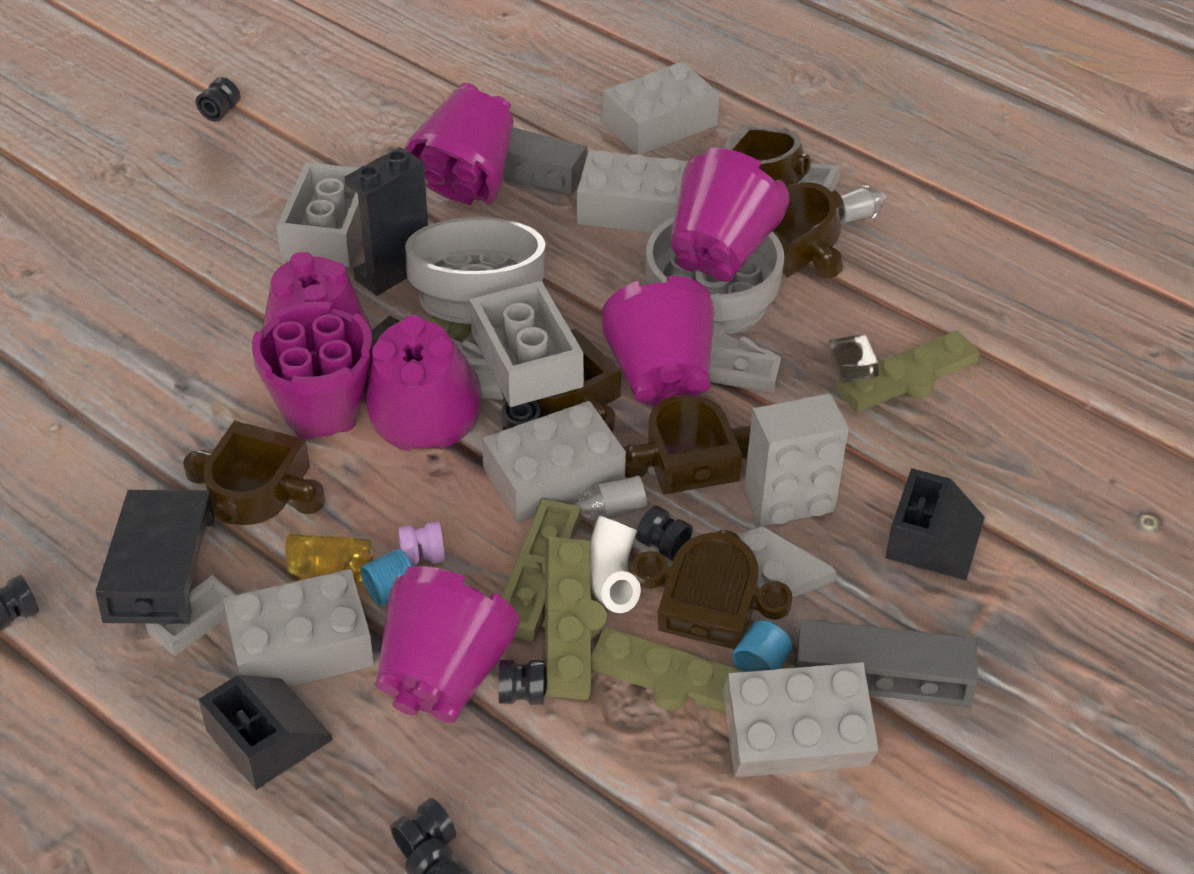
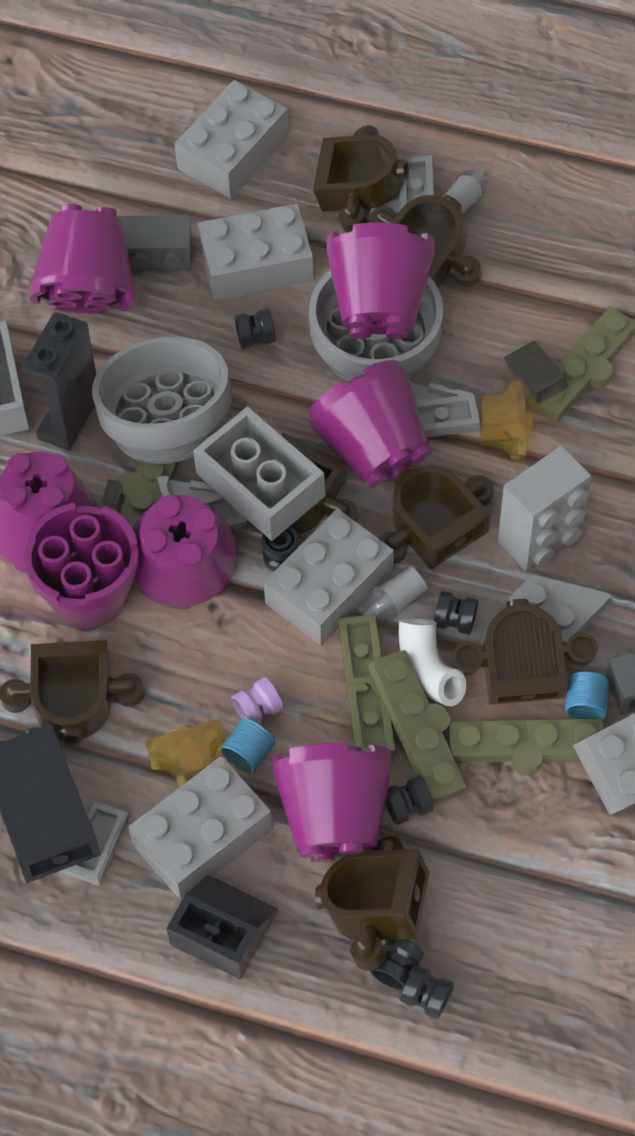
camera: 20 degrees left, 15 degrees up
none -> black wheel [234,308,276,349]
none -> dark brown piece [315,836,430,971]
none -> clear yellow brick [480,381,532,461]

